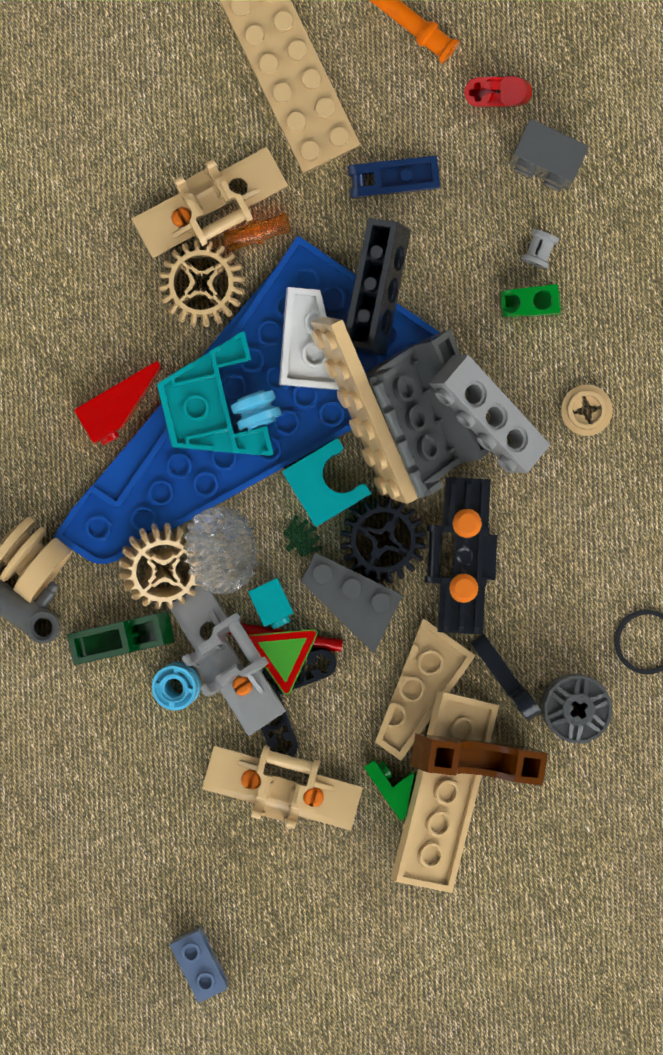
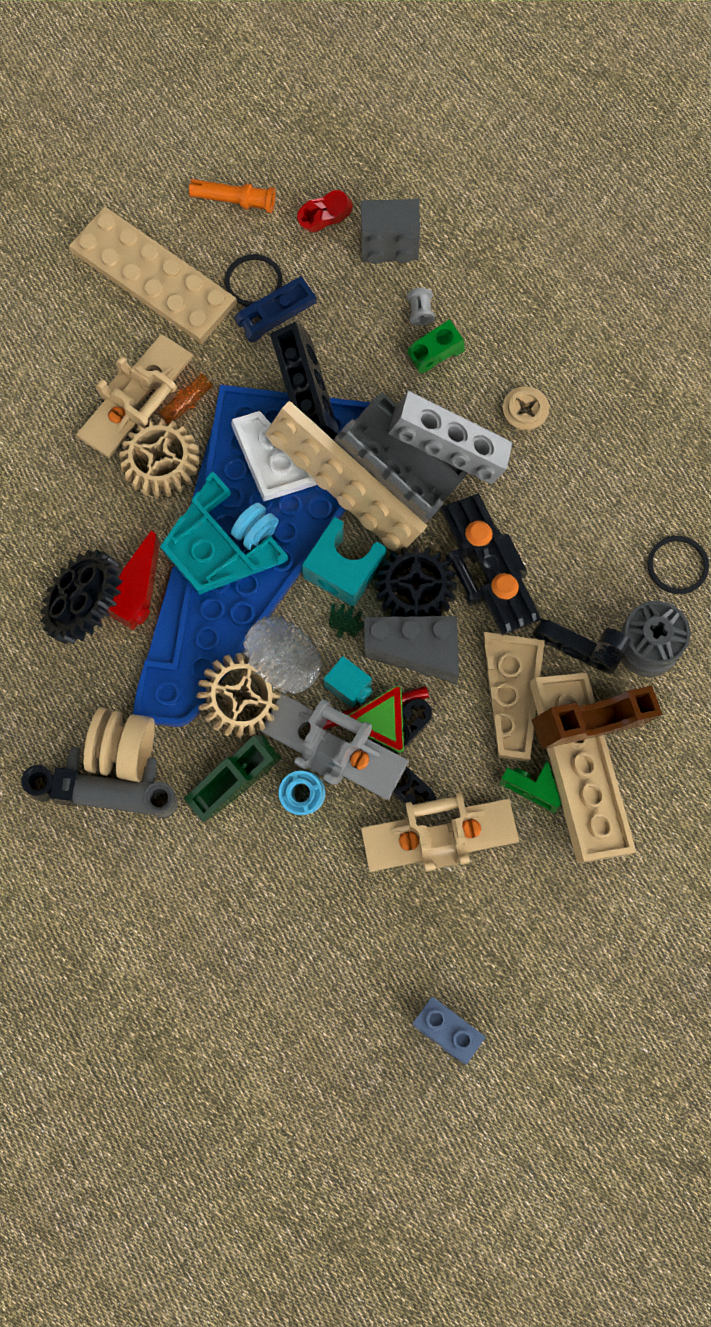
camera: 30 degrees left, 15 degrees down
none -> black gear [40,549,123,644]
none -> black piece [225,254,282,307]

